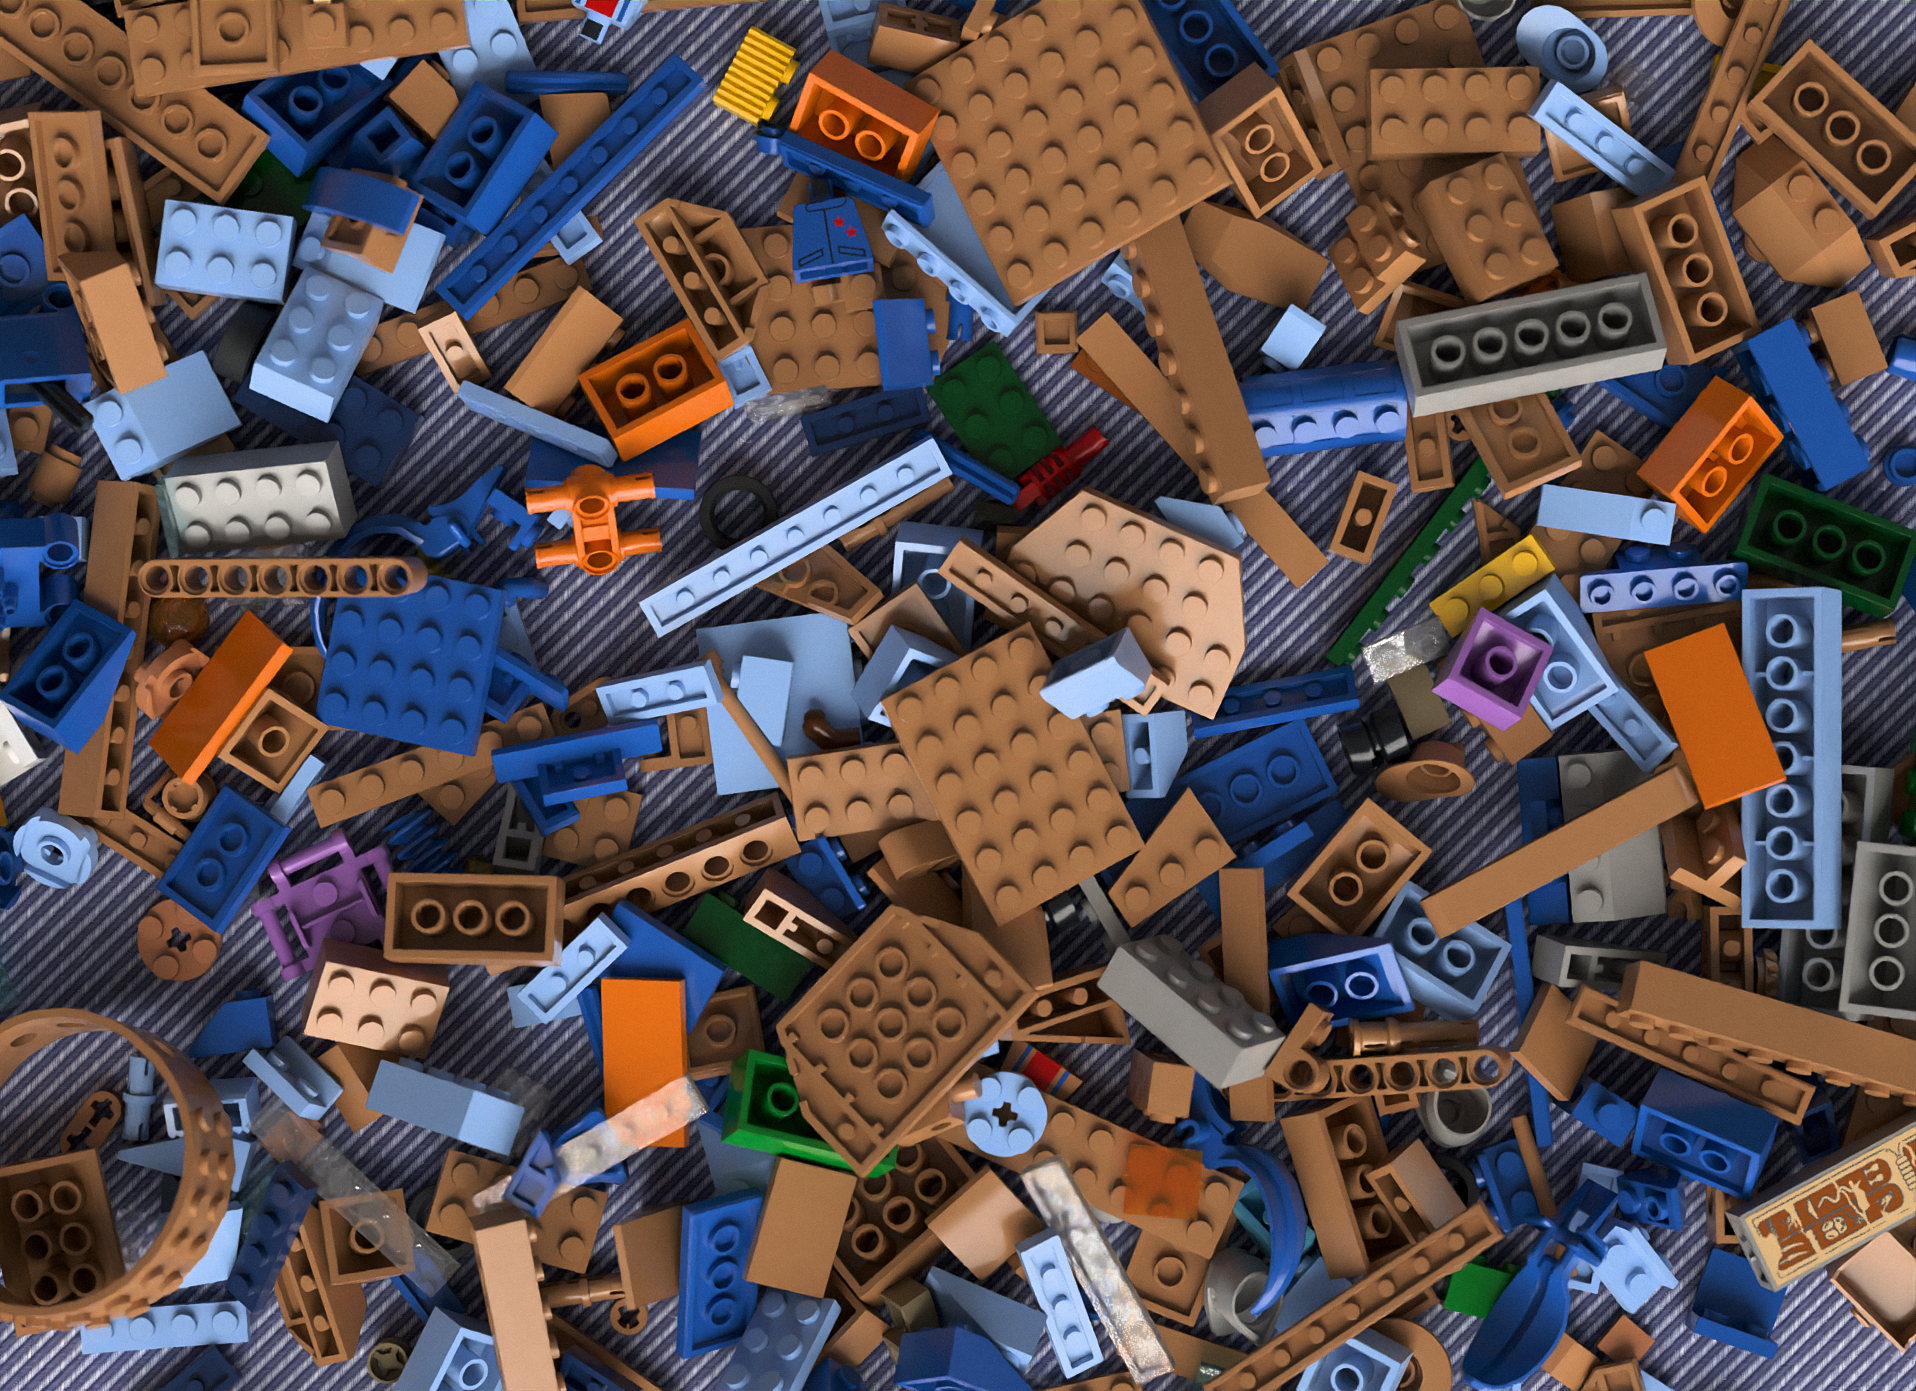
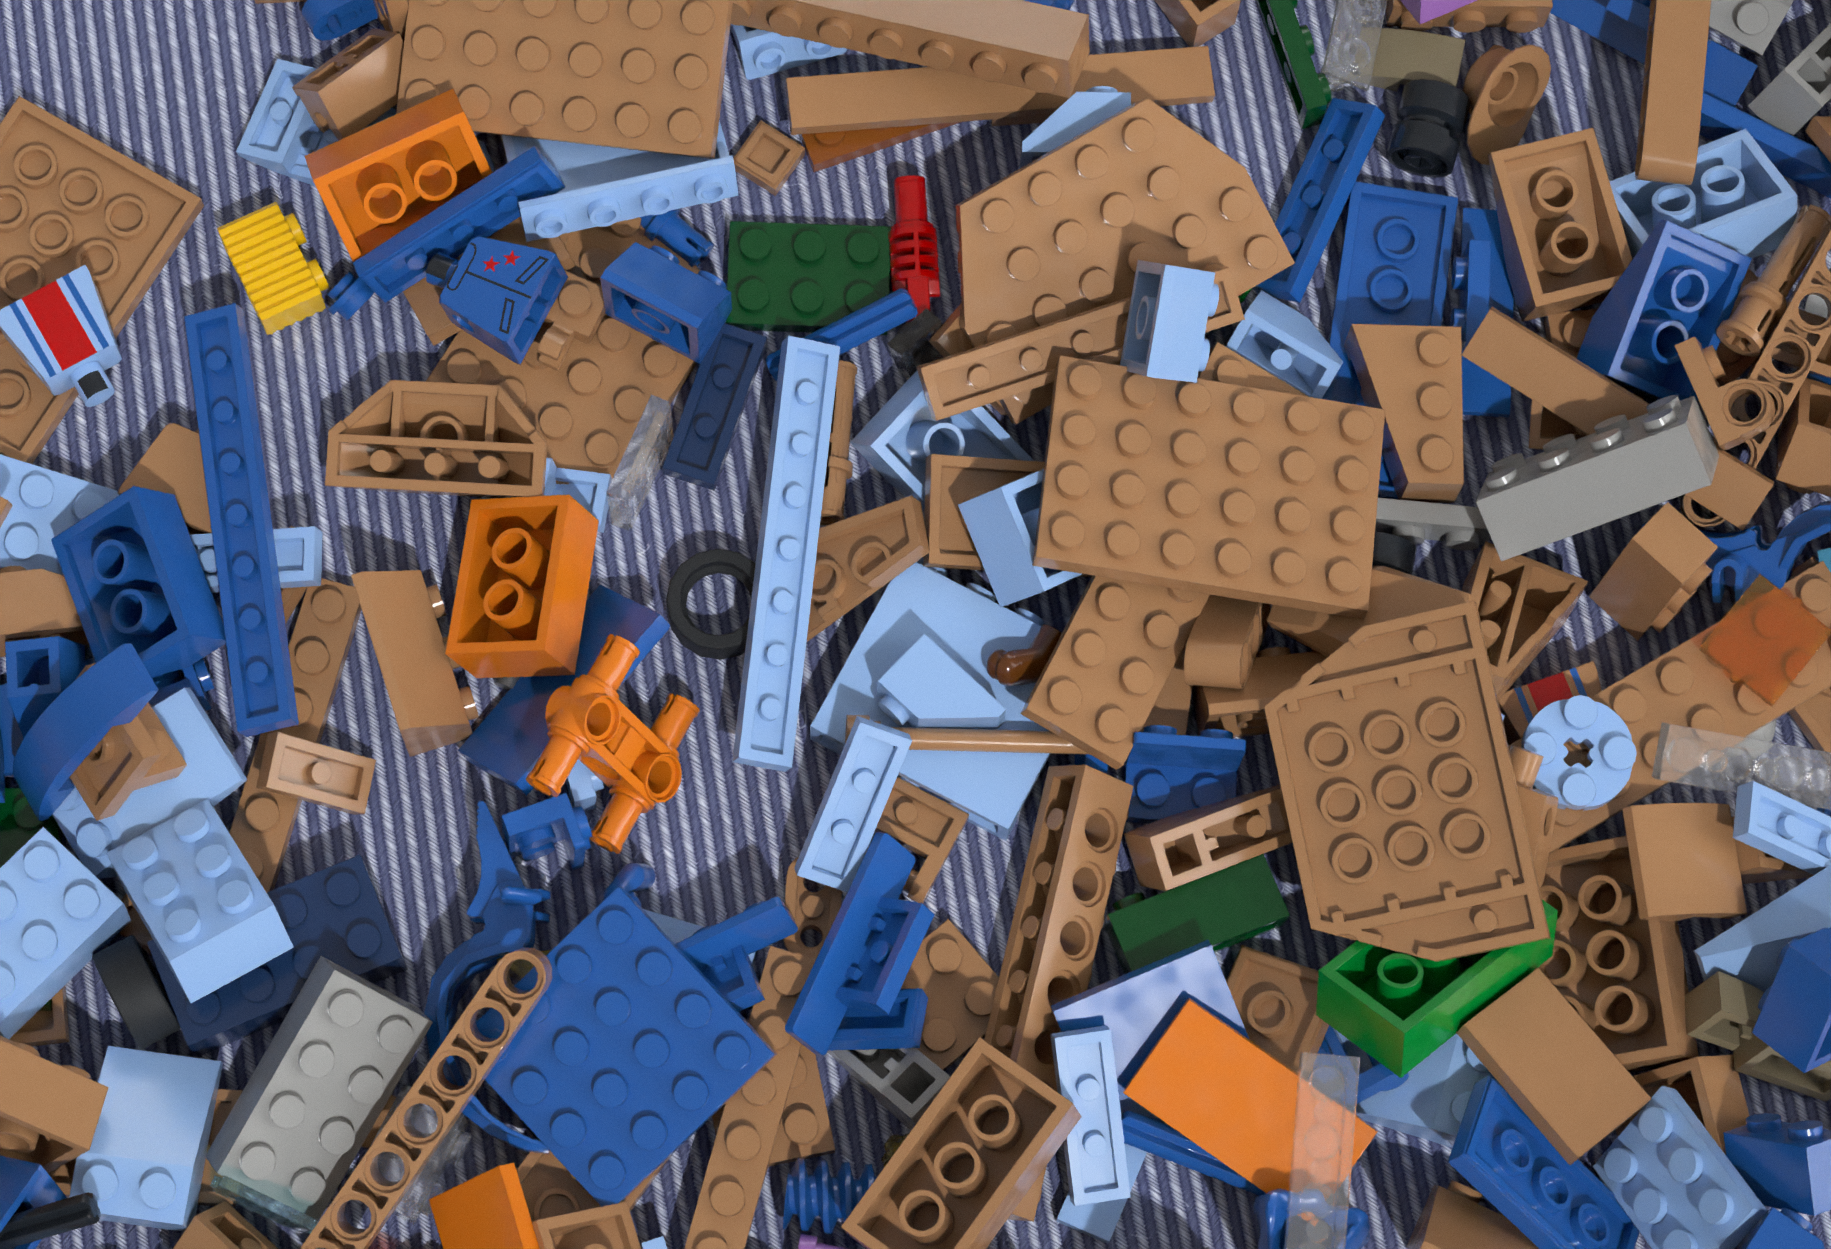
camera: 65 degrees left, 15 degrees down
light blue tile [457,380,618,468] -> none
blue axle [504,70,628,95] -> none

